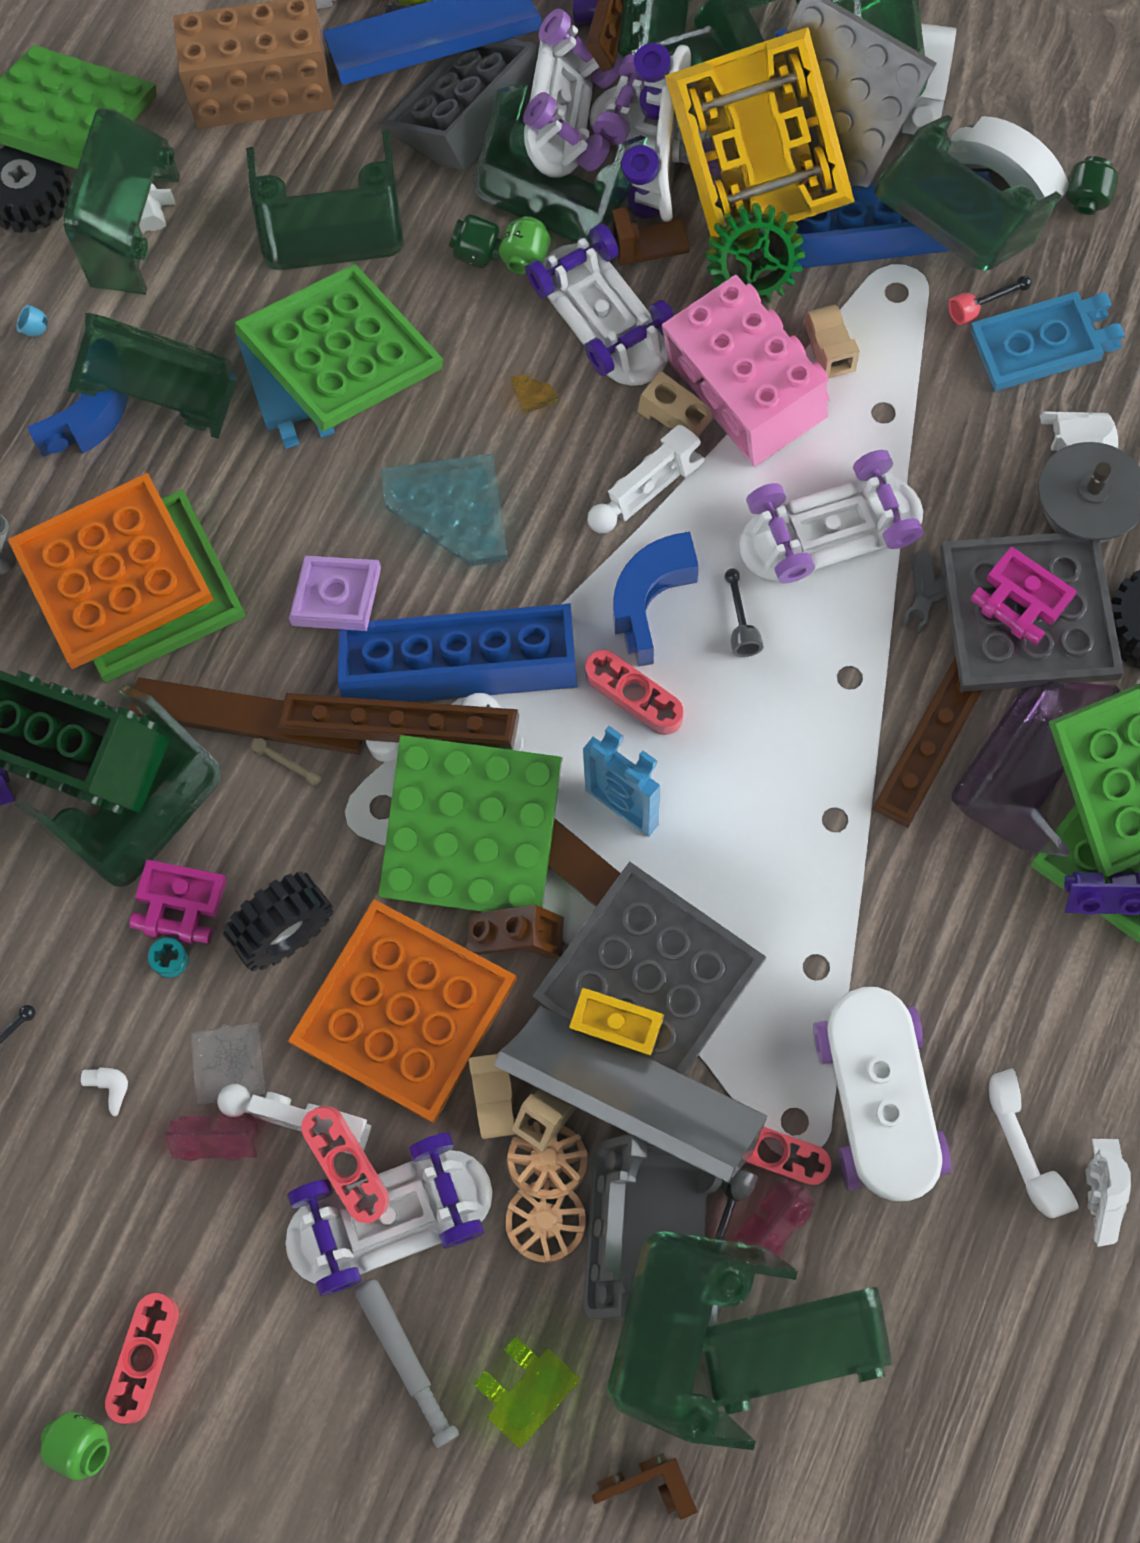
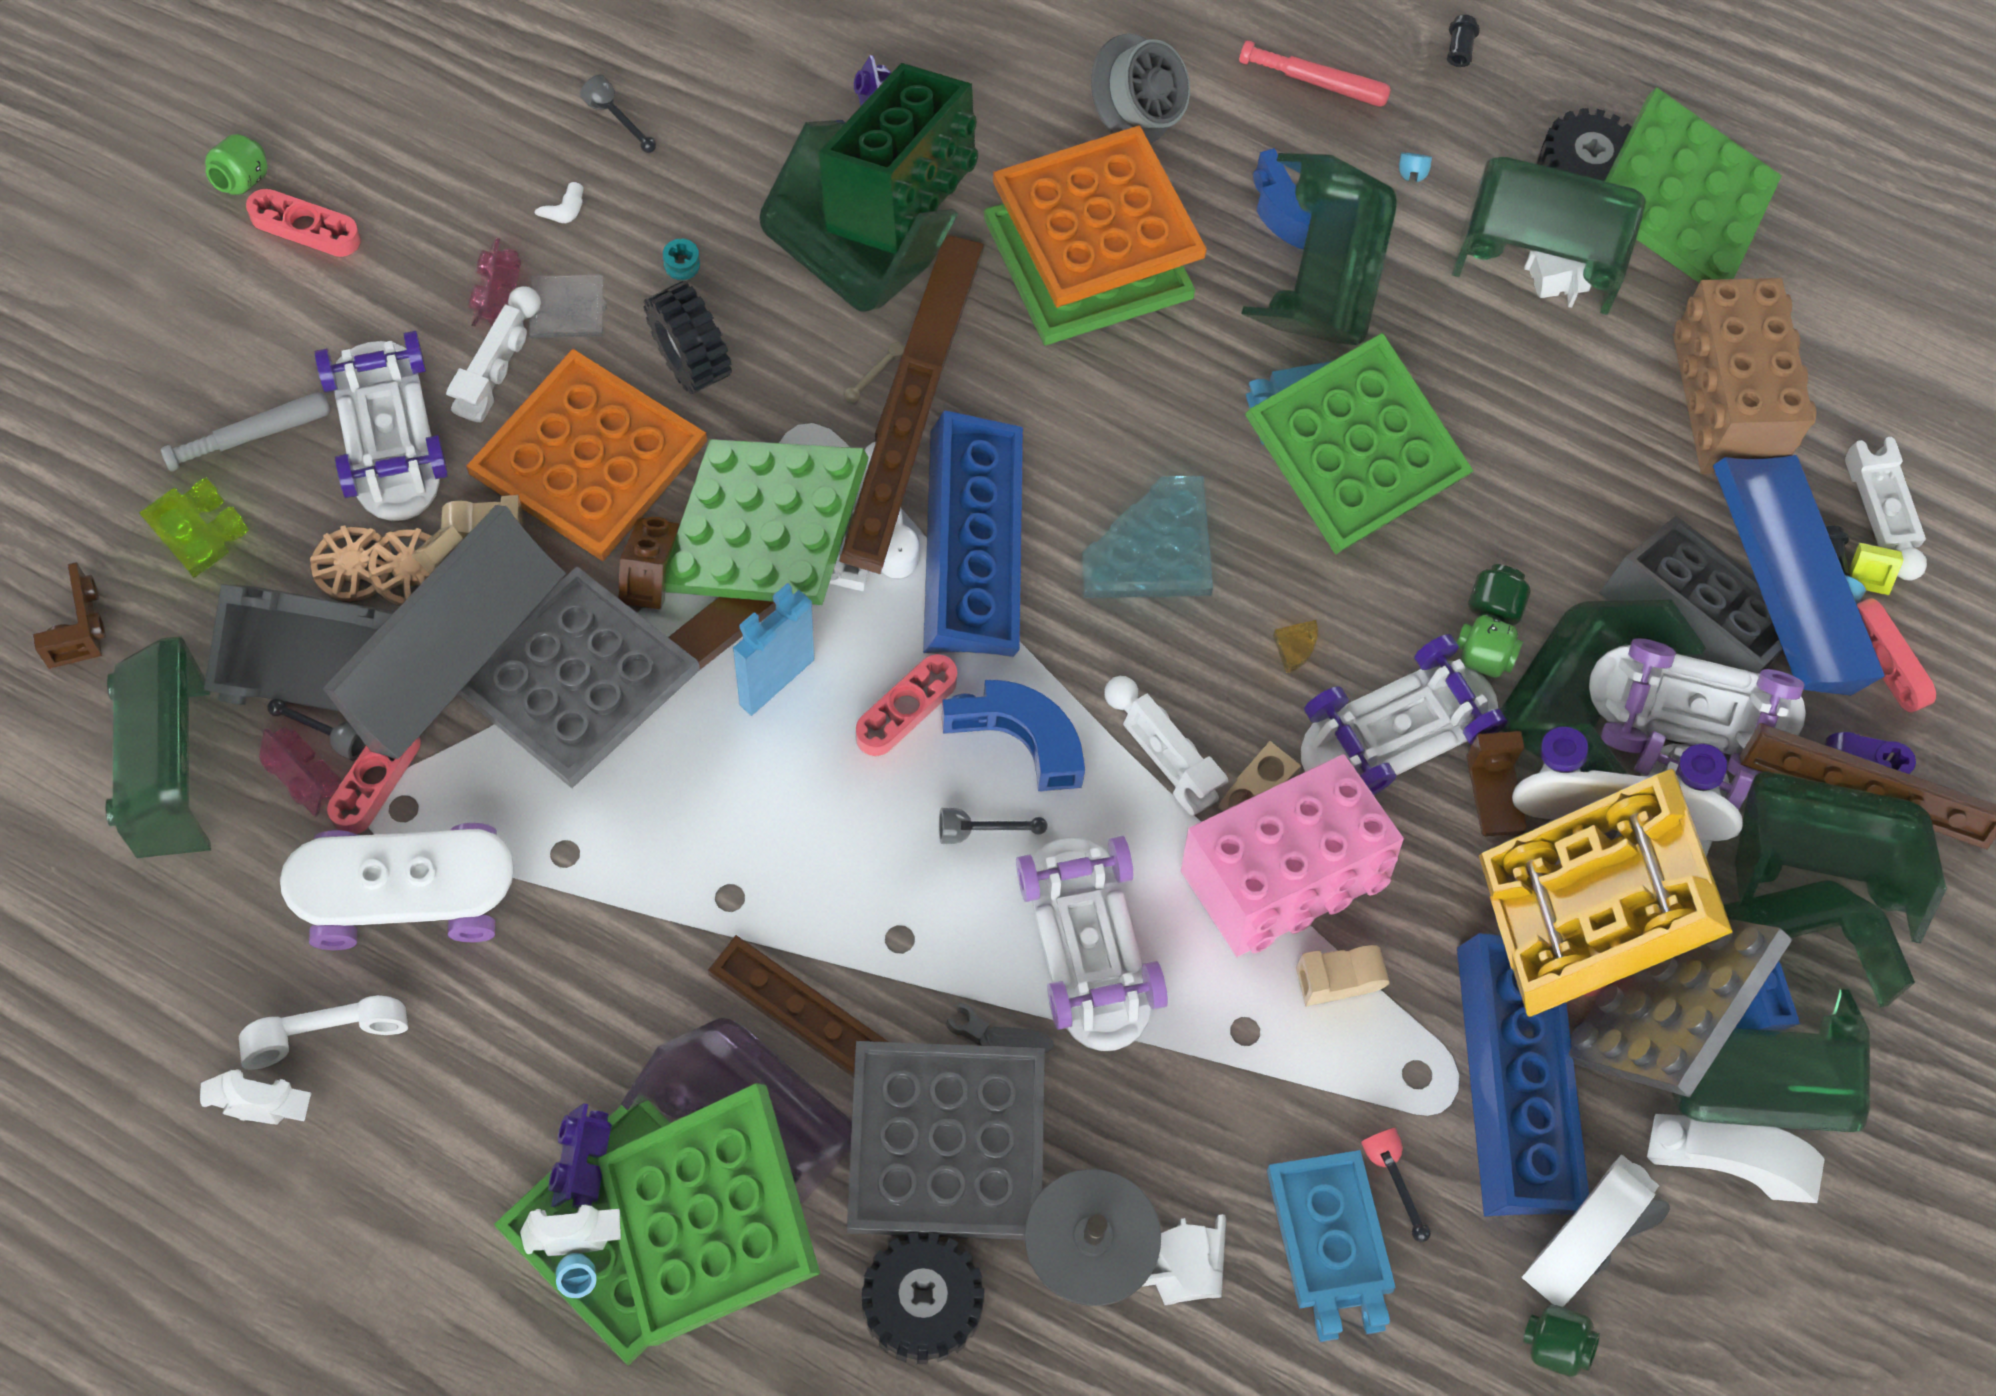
camera: 85 degrees right, 5 degrees down
dark pink plate [129,859,228,945] -> none
clear green windscreen [246,130,404,270] -> none
lavender plate [289,556,381,631] -> none
coral beam [301,1106,389,1223] -> none
yellow plate [569,987,664,1056] -> none
clear green windscreen [607,1231,798,1450] -> none
green gear [705,202,805,303] -> none
clear green windscreen [874,115,1062,270] -> none
dark pink plate [970,546,1077,645] -> none

